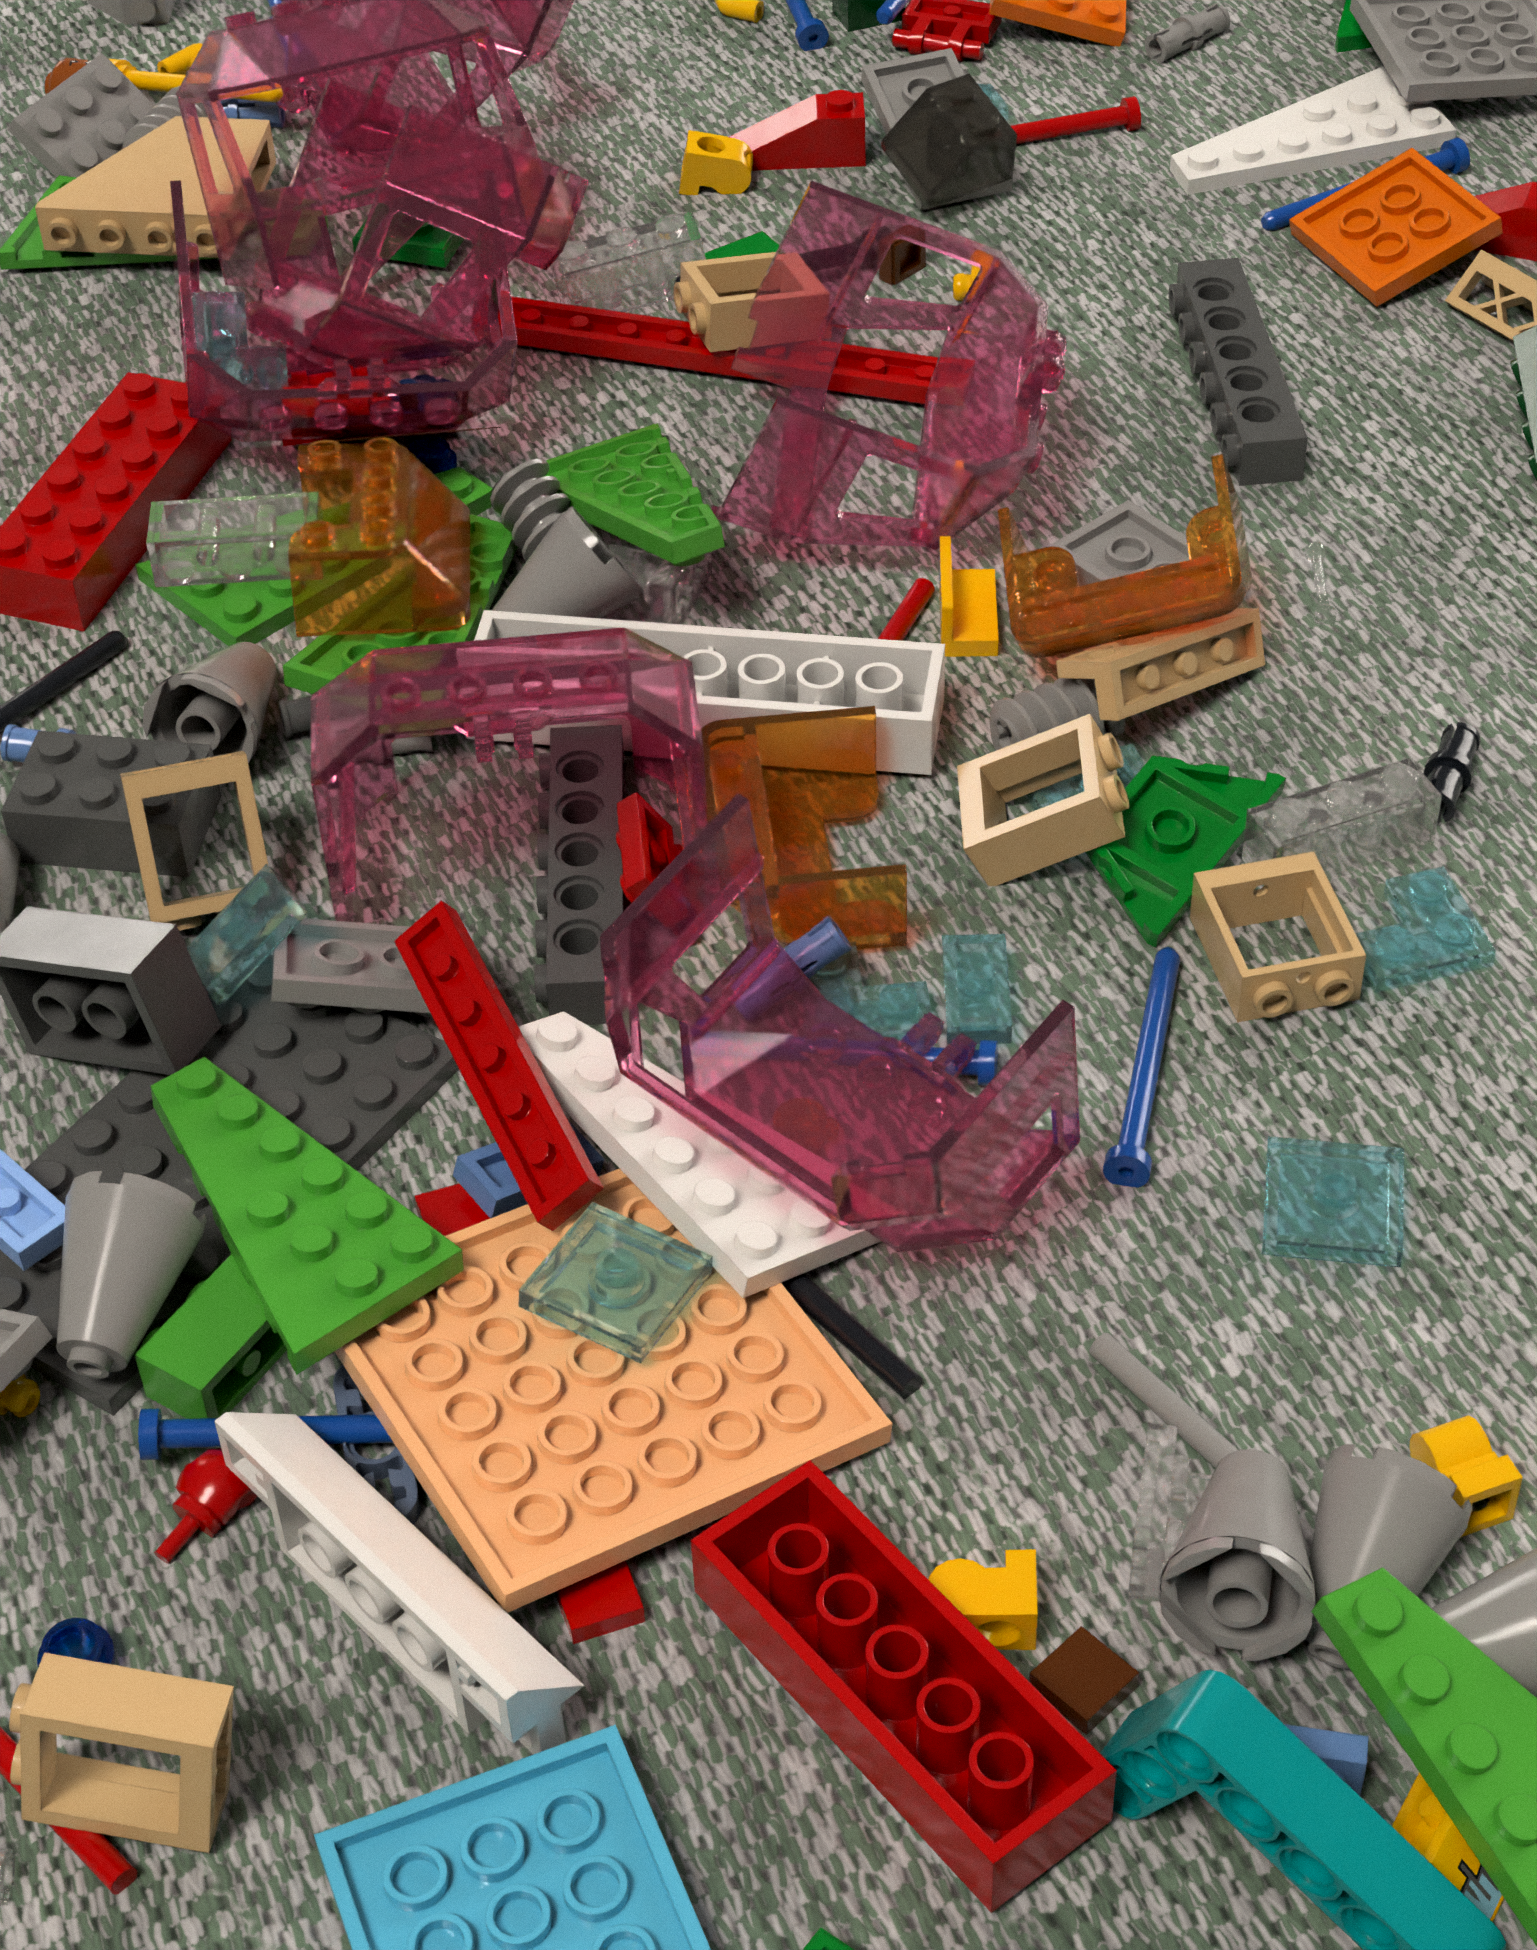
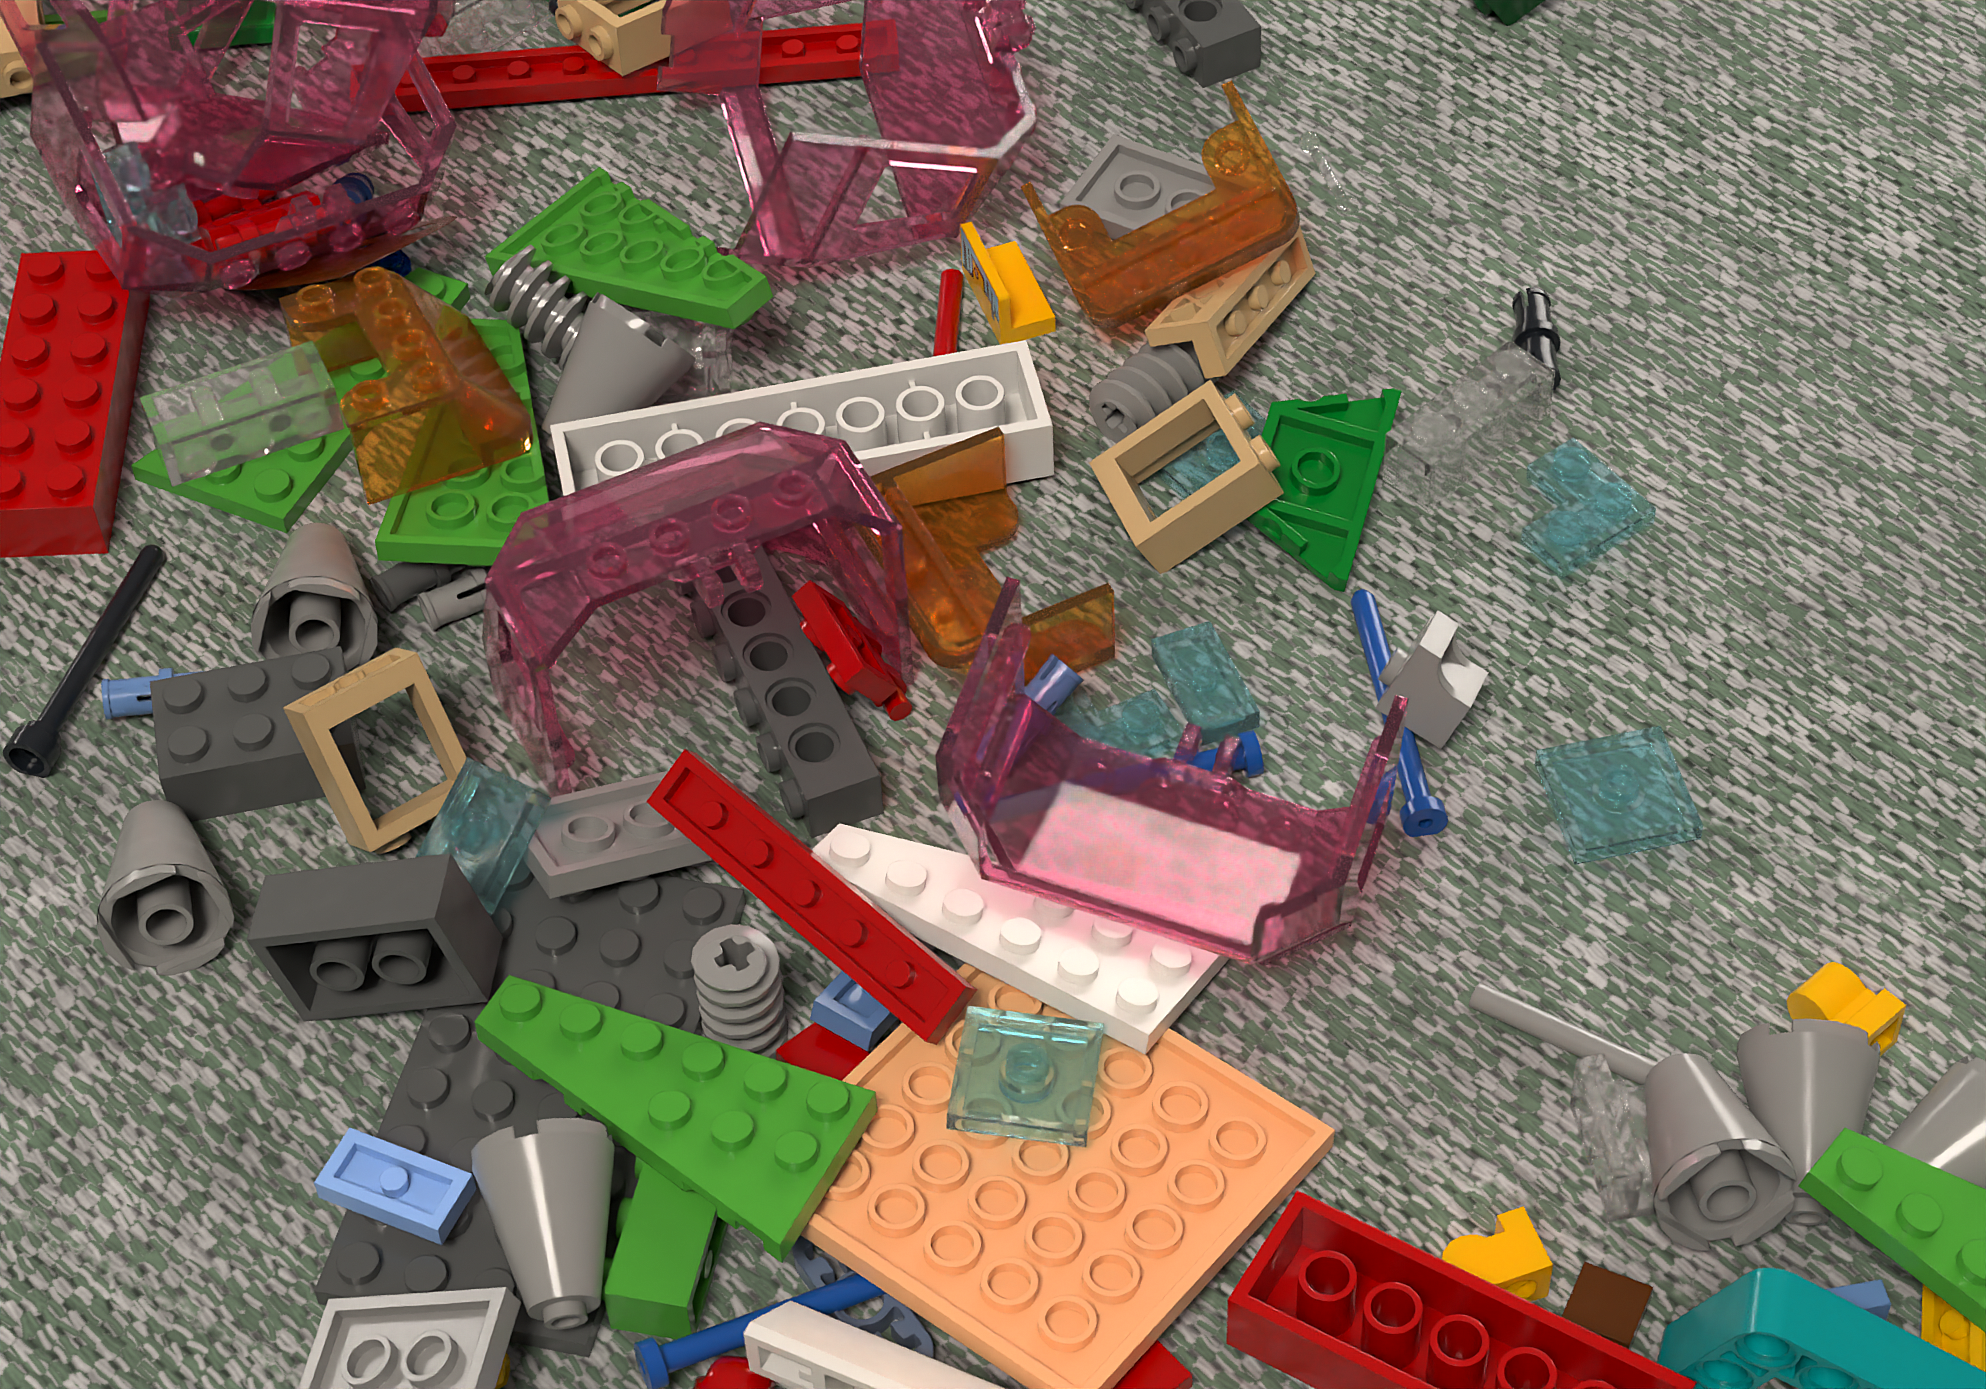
camera: 20 degrees left, 5 degrees up
black bar [781,1273,922,1399] -> none
tan window [1190,851,1366,1022] -> none
none -> light grey piece [691,924,788,1058]
none -> light grey brick [1375,610,1489,749]

